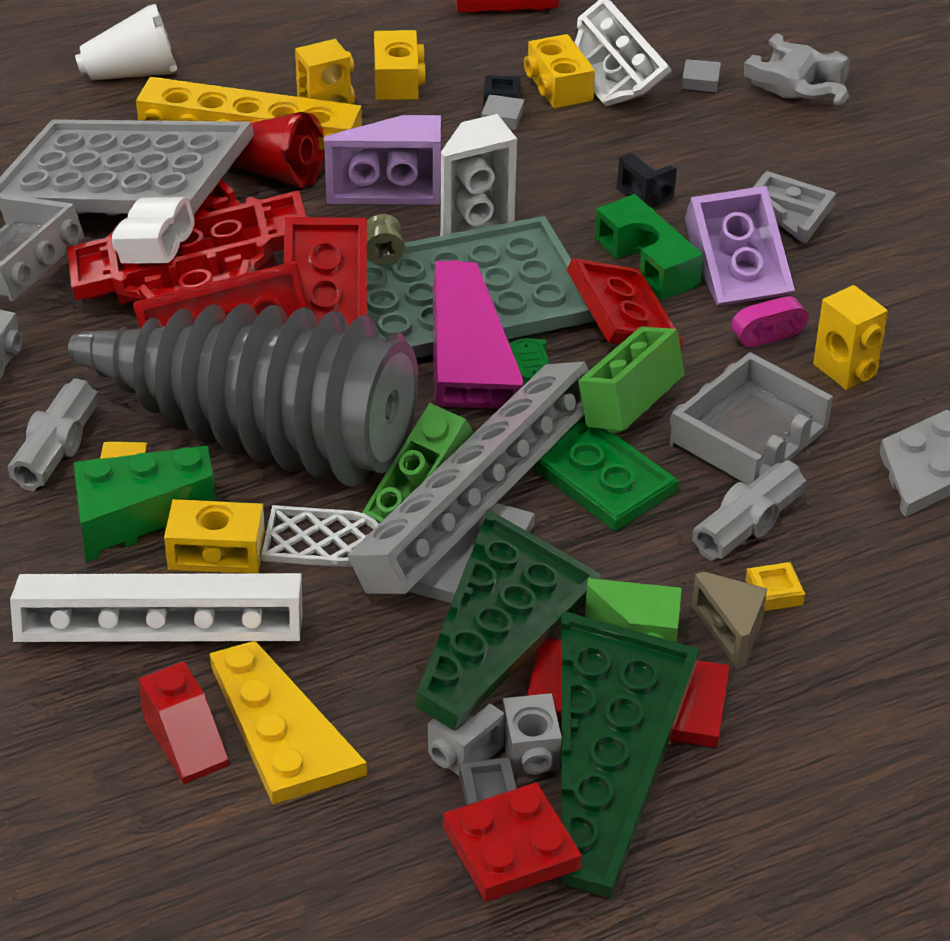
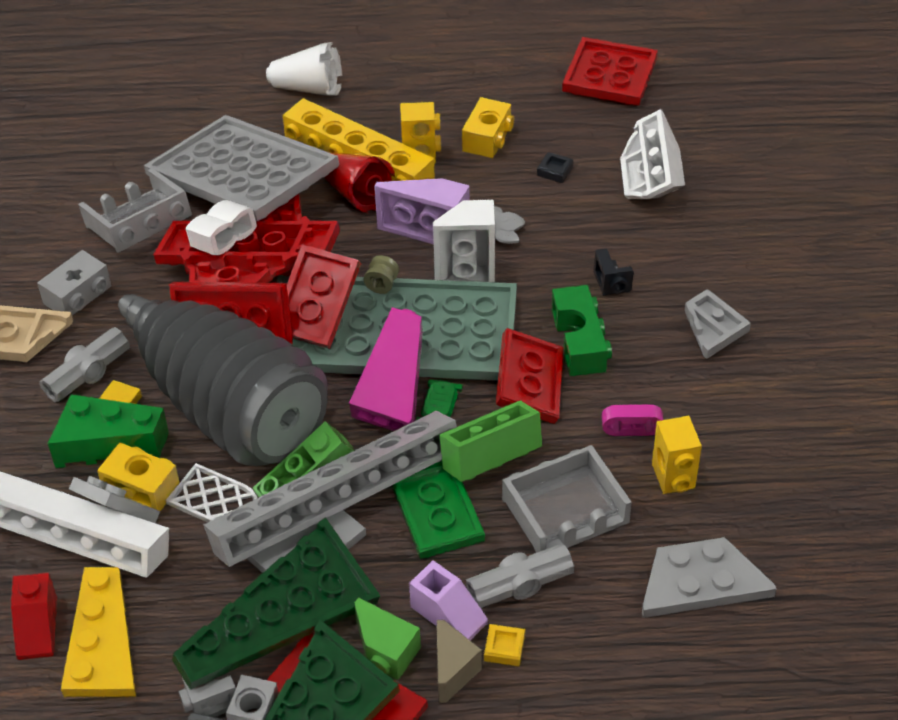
camera: 25 degrees right, 5 degrees up
light grey tile [481,94,525,130] -> none
yellow brick [524,34,595,109] -> none
light grey tile [681,59,721,93] -> none
lavender slope [684,186,795,306] -> none
light grey animal [744,33,850,106] -> none
none -> light grey wing [69,476,160,523]
none -> lavender slope [409,561,488,641]

